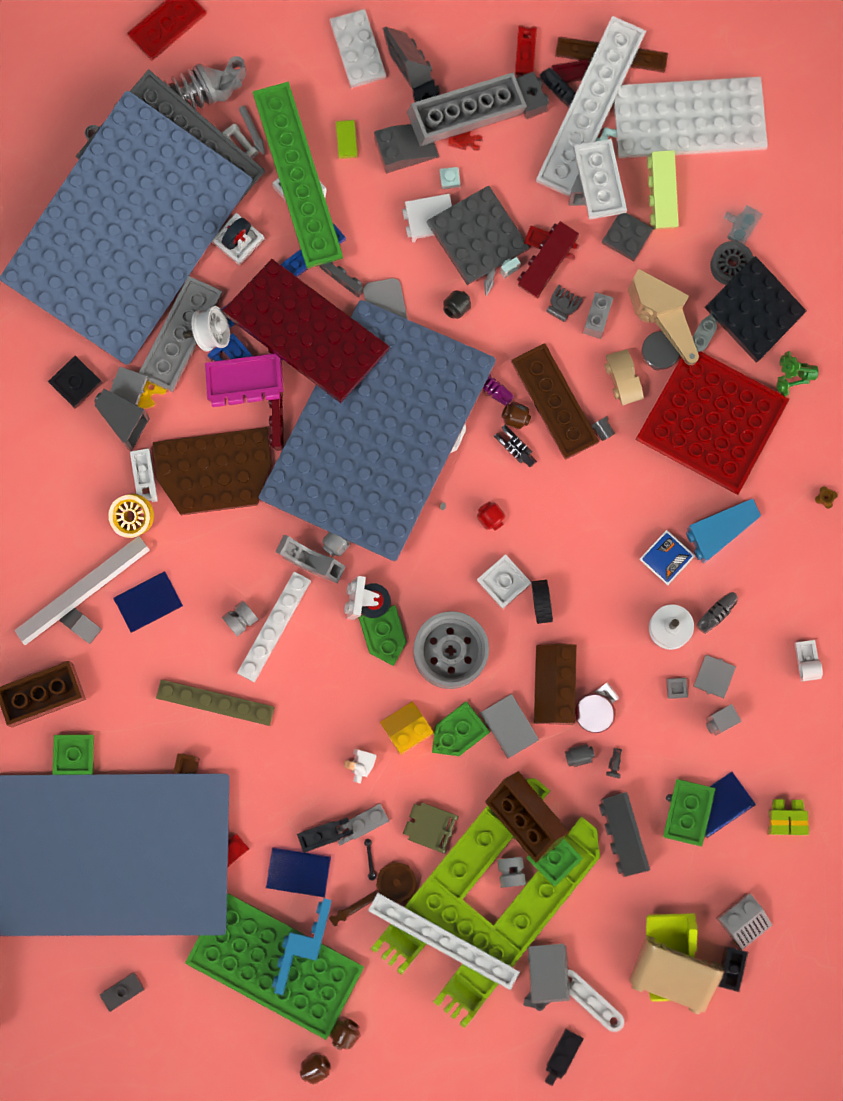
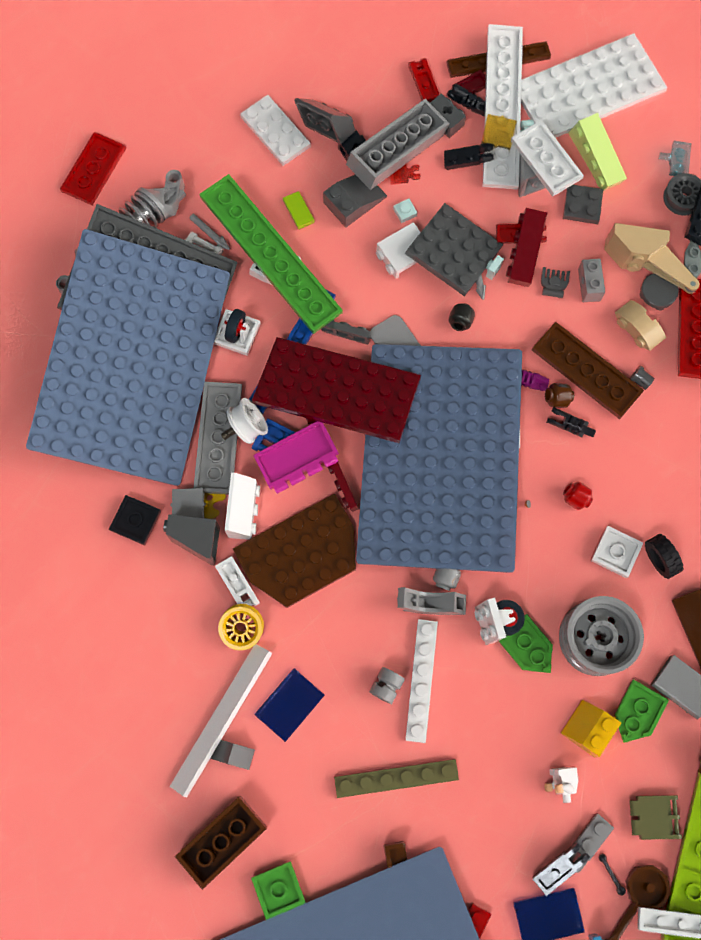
camera: 25 degrees left, 5 degrees down
none -> white slope [225,472,260,540]
none -> black hinge [444,143,494,170]
none -> clear yellow piece [481,114,516,150]

